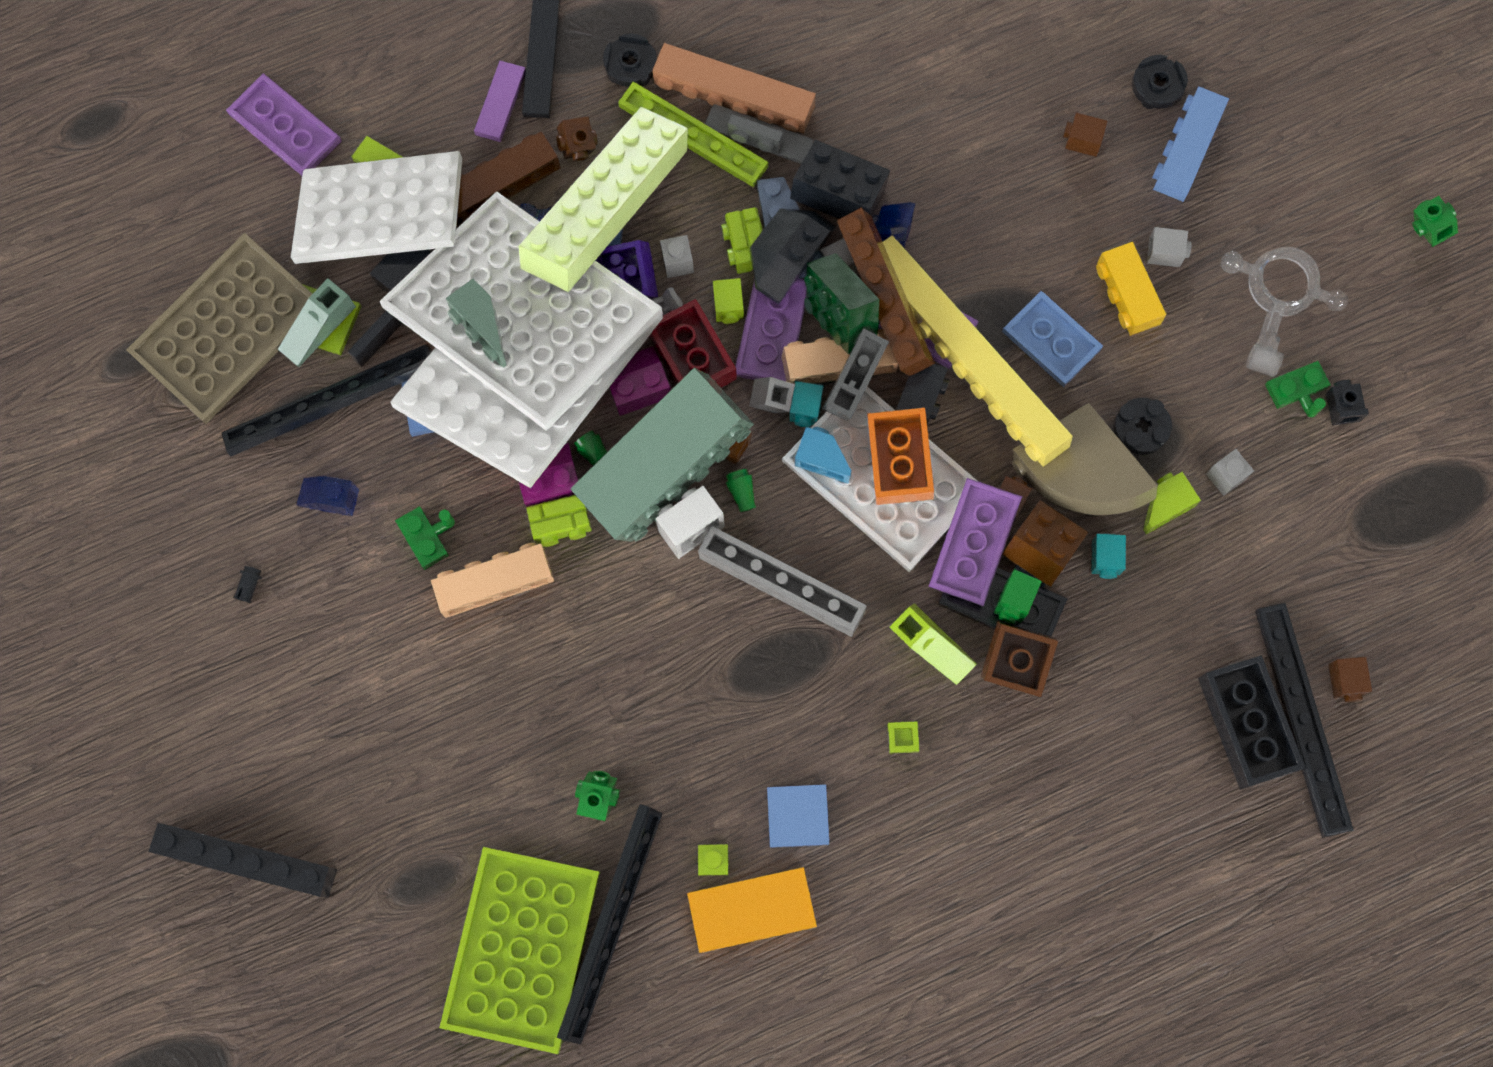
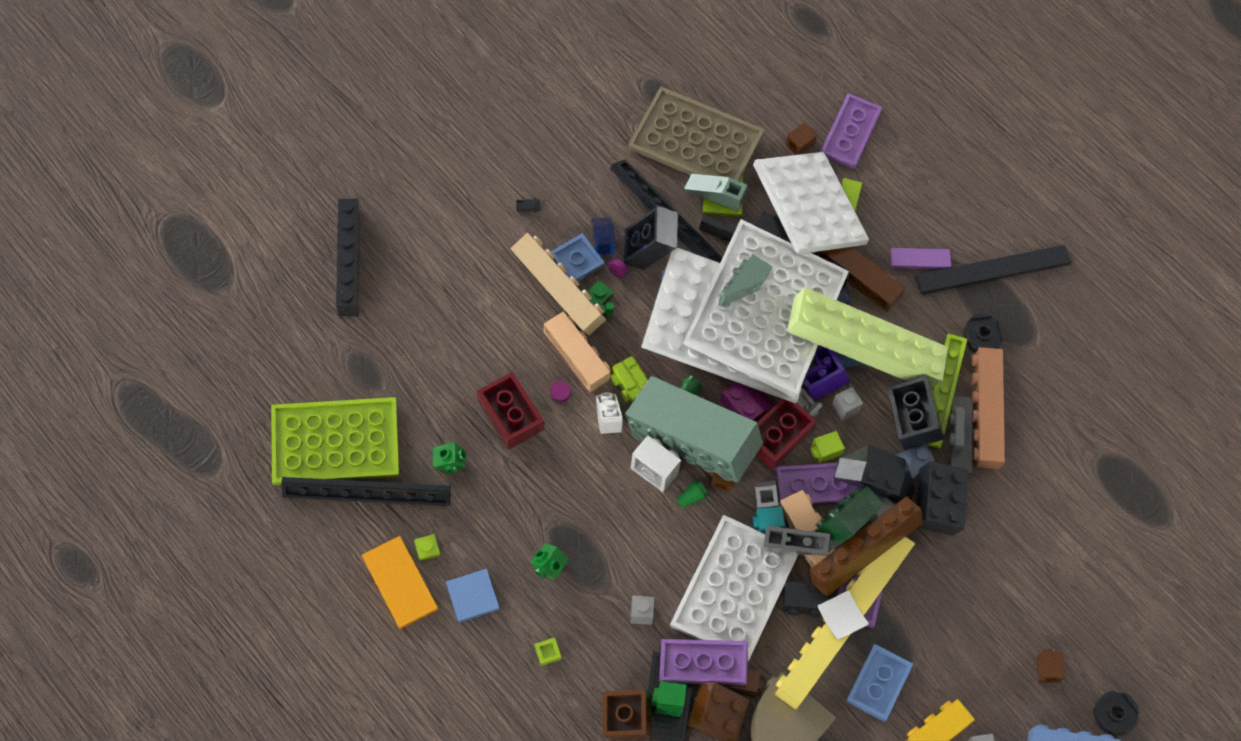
camera: 65 degrees right, 10 degrees down
magenta slope [519,443,579,507] -> none
reddish brown brick [556,116,598,161] -> none
light grey brick [698,526,867,637] -> none
lime brick [721,207,763,274] -> none
dark azure slope [795,427,851,484] -> none
orange brick [867,408,934,505] -> none
clear blue slope [872,202,916,248] -> none
slope [890,603,977,685] -> none
none -> dark red brick [477,372,544,450]
none -> tan brick [510,232,607,336]
none -> green brick [530,543,569,580]
none -> magenta tile [550,381,570,403]
none -> medium blue plate [551,233,604,281]
none -> white slope [596,392,622,434]
none -> magenta tile [608,259,628,278]
none -> black brick [624,206,679,270]
none -> light grey brick [630,596,654,625]
none -> reddish brown brick [785,123,817,155]
none -> white sticker [818,591,869,640]
none -> black brick [888,376,945,450]

